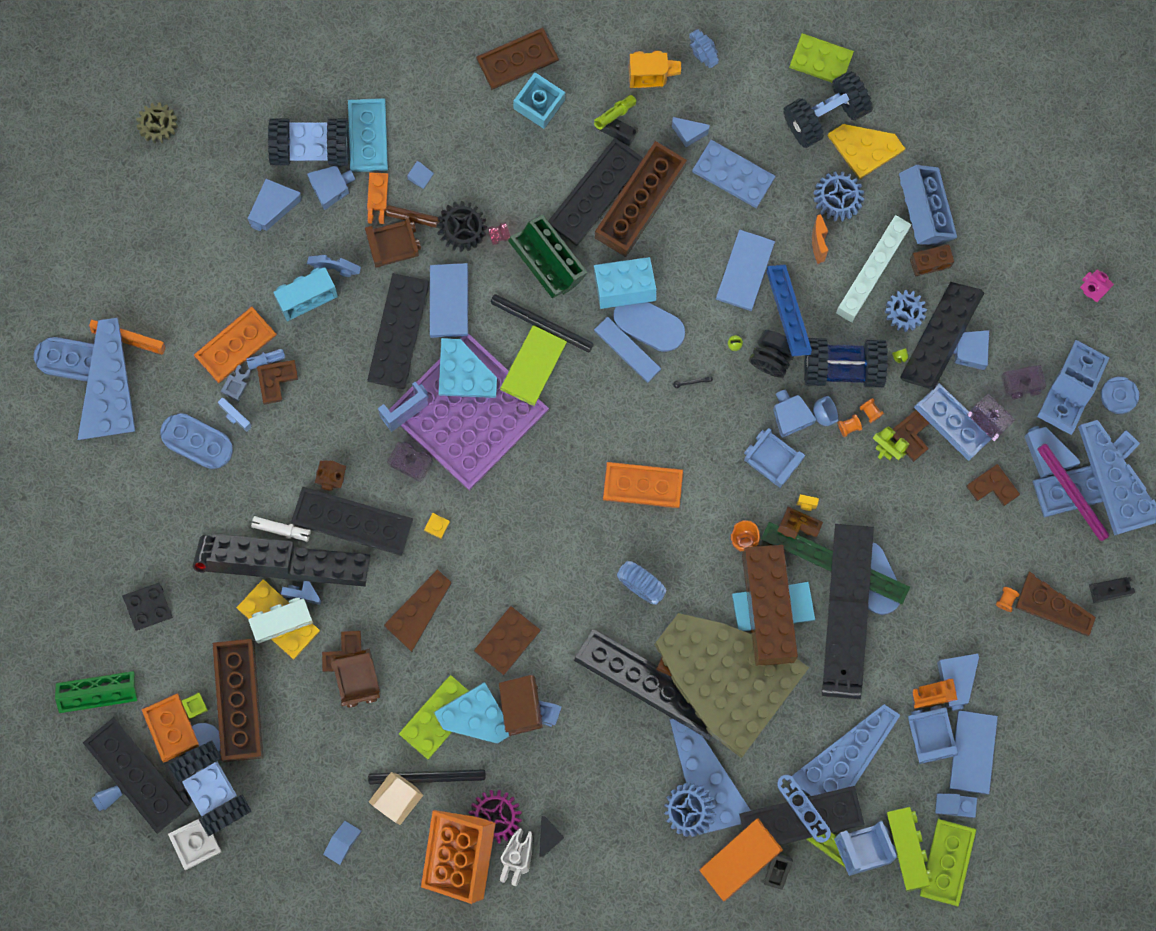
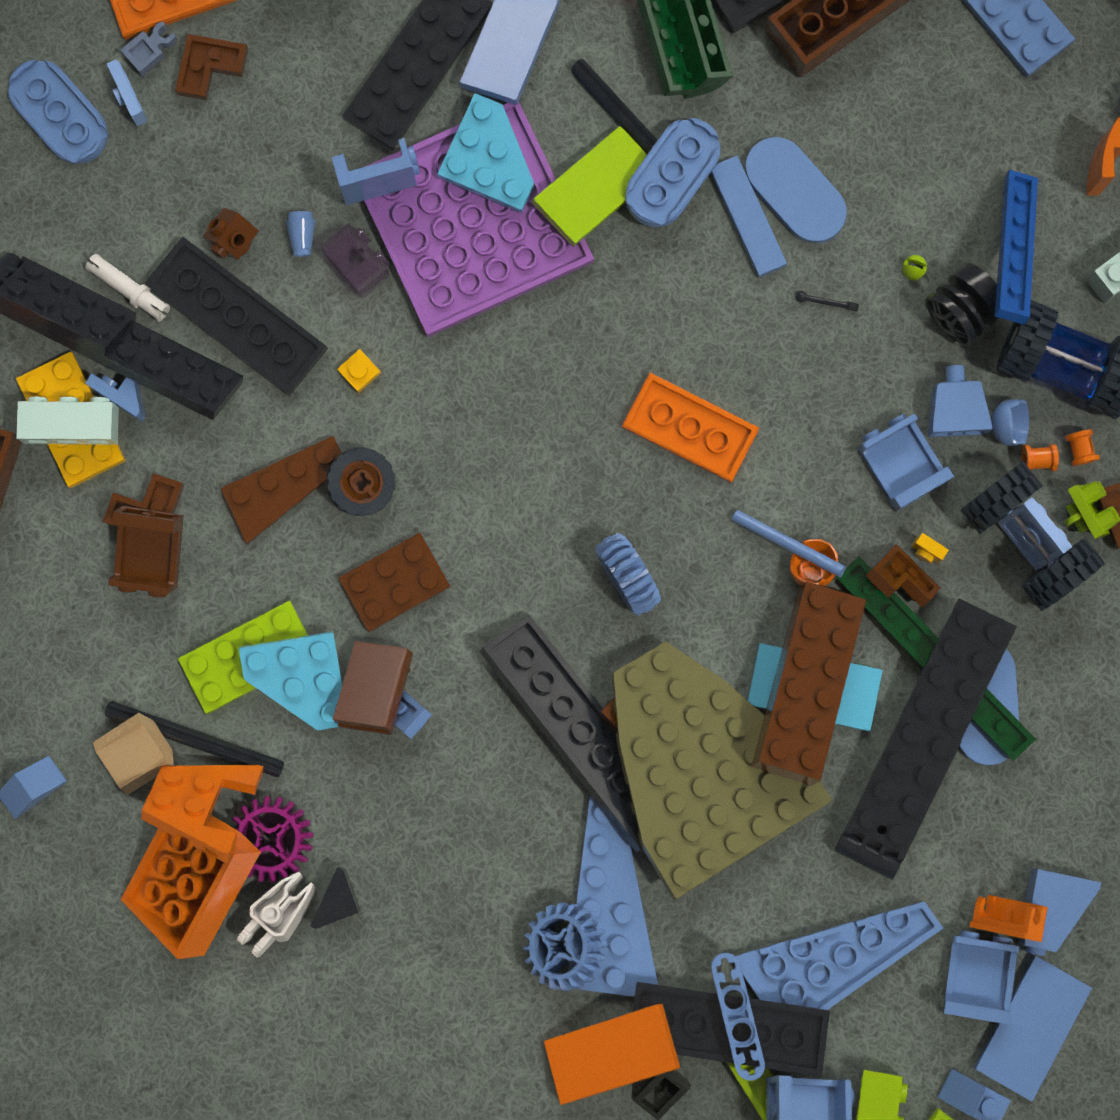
camera: 25 degrees right, 5 degrees up
medium blue axle [246,349,285,370] -> none
medium azure brick [594,257,656,309] -> none
medium blue tile [716,230,775,311] -> none
none -> orange wing [141,765,263,863]
none -> medium blue cone [285,211,316,257]
none -> black wheel [325,447,396,516]
none -> medium blue tile [625,118,720,227]
none -> medium blue bar [732,510,846,577]
none -> black plate [960,461,1105,611]

